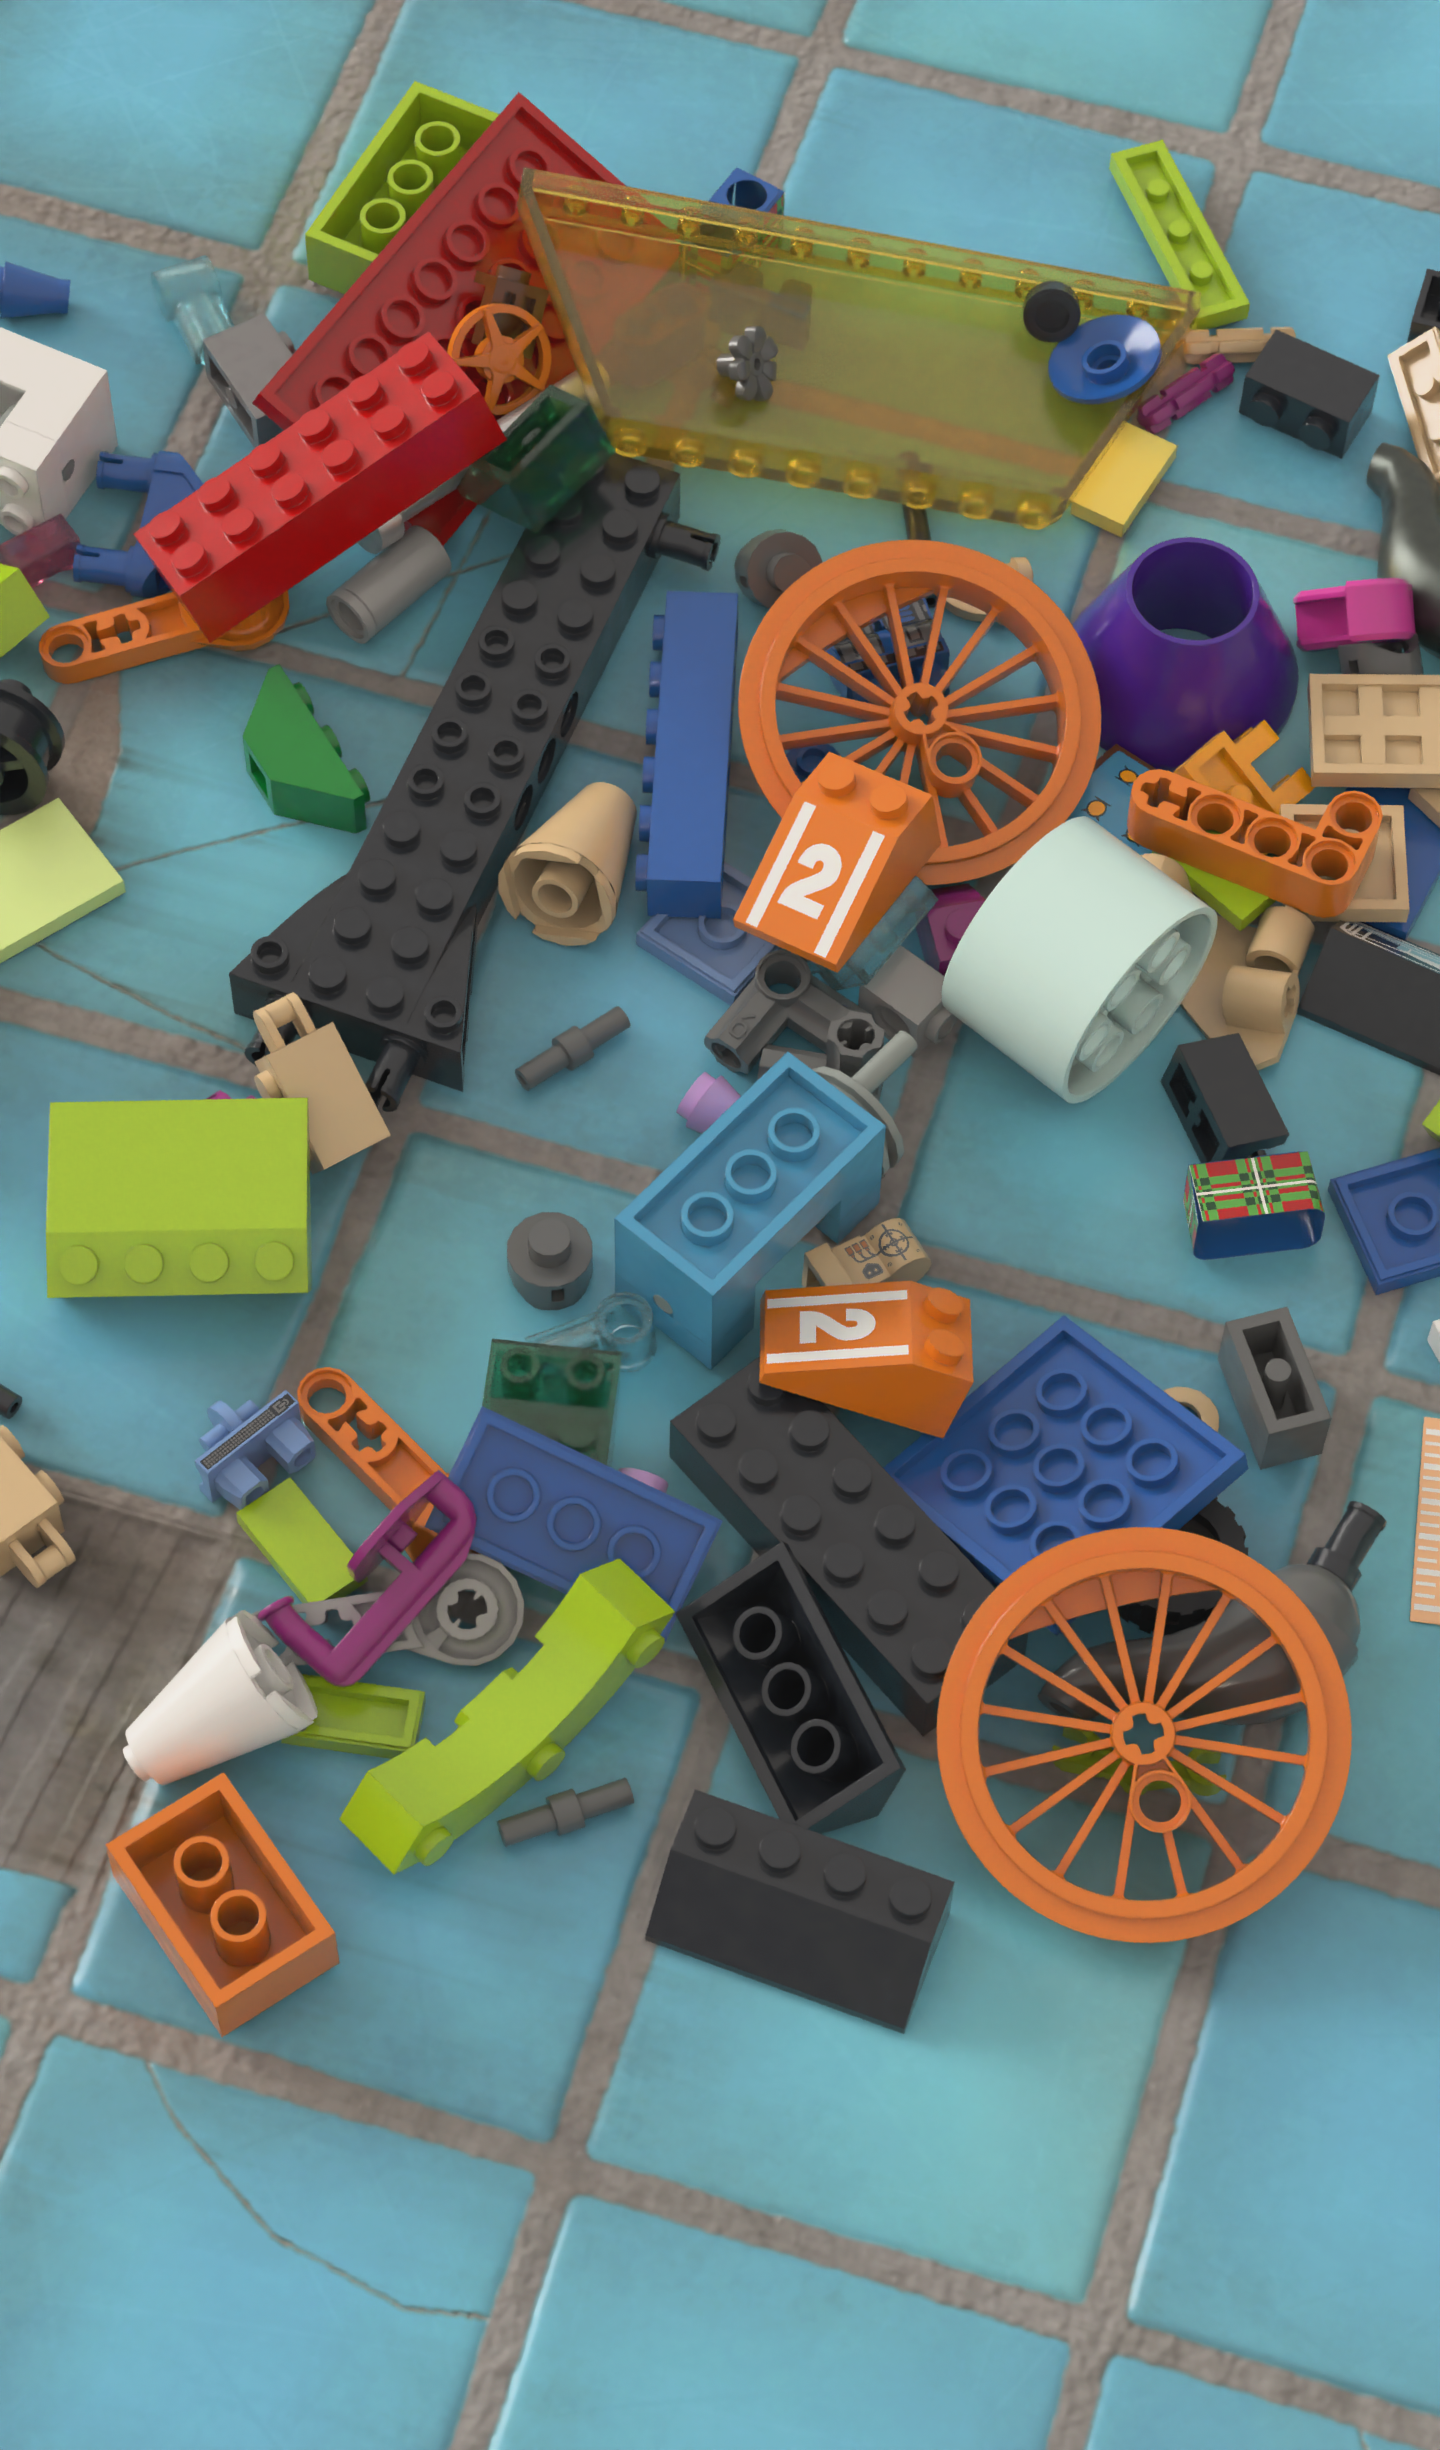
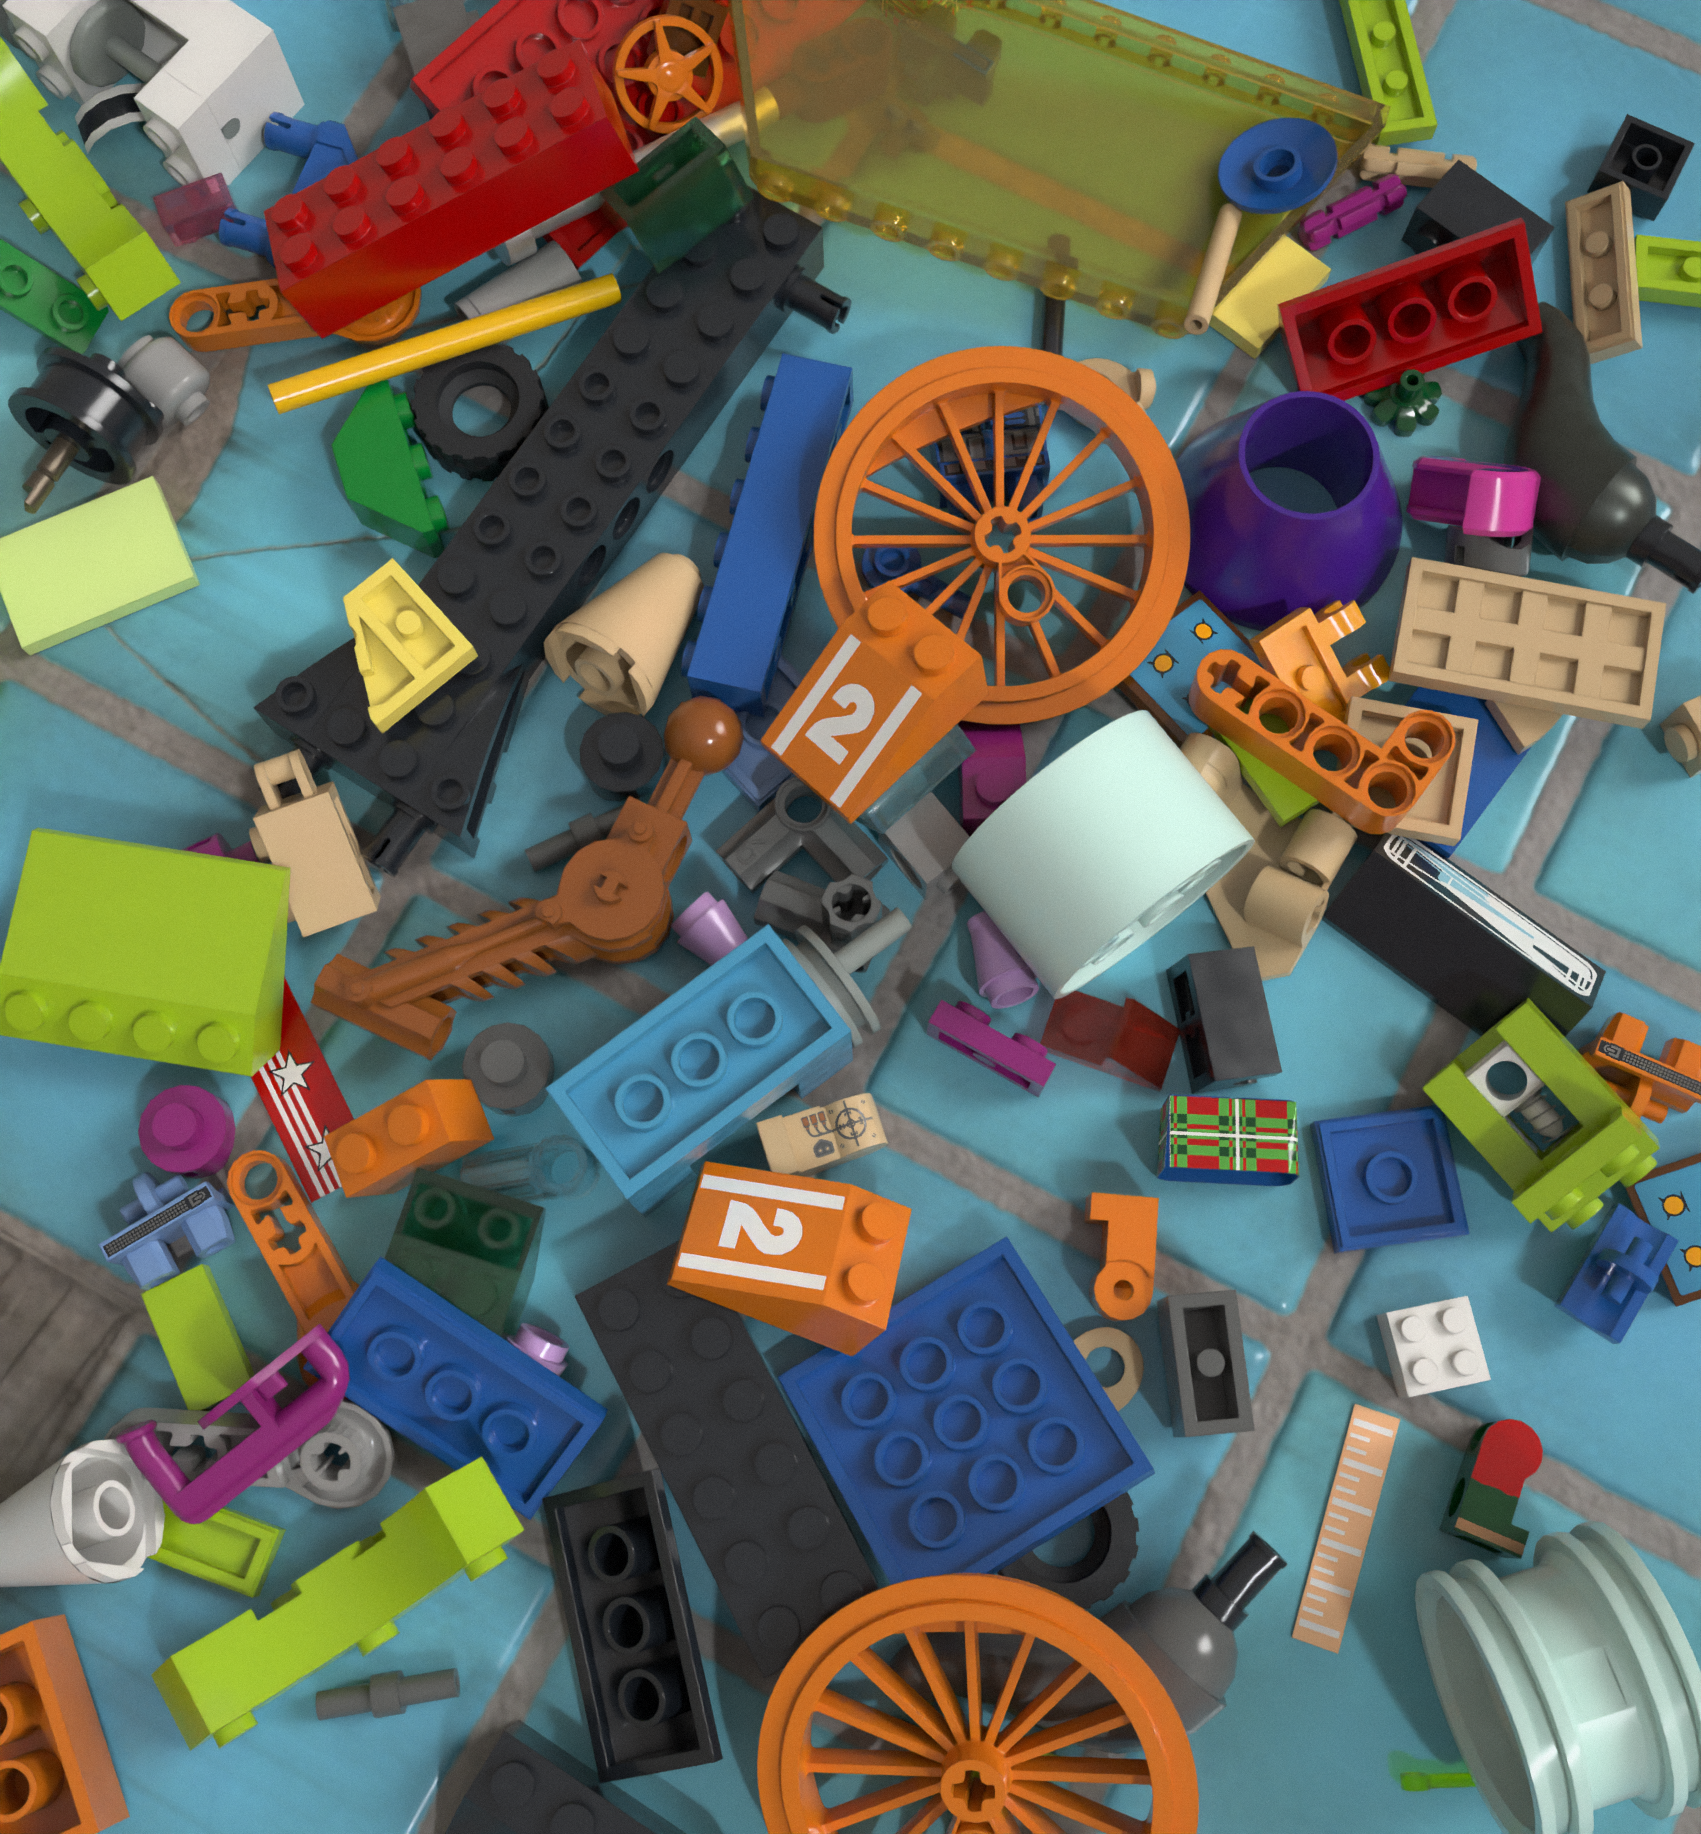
camera: 15 degrees right, 15 degrees up
dark grey plant [717,326,778,401] -> none
dark grey piece [734,529,822,608] -> none
black tile [1023,281,1081,343] -> none
none -> light grey head [118,335,210,427]
none -> magenta piece [138,1085,236,1179]
none -> red sticker [251,976,354,1203]
none -> yellow piece [267,273,622,415]
none -> dark orange piece [310,696,744,1061]
none -> orange brick [324,1079,494,1198]
none -> light yellow wing [343,558,478,734]
none -> black tyre [411,344,549,482]
none -> black piece [579,712,668,802]
none -> magenta plate [927,1000,1056,1097]
none -> lavender cone [967,911,1039,1009]
none -> clear red slope [1040,991,1181,1092]
none -> orange leg [1084,1192,1159,1322]
none -> tan piece [1184,204,1242,335]
none -> red slope [1277,217,1543,401]
none -> dark green plant [1363,369,1442,437]

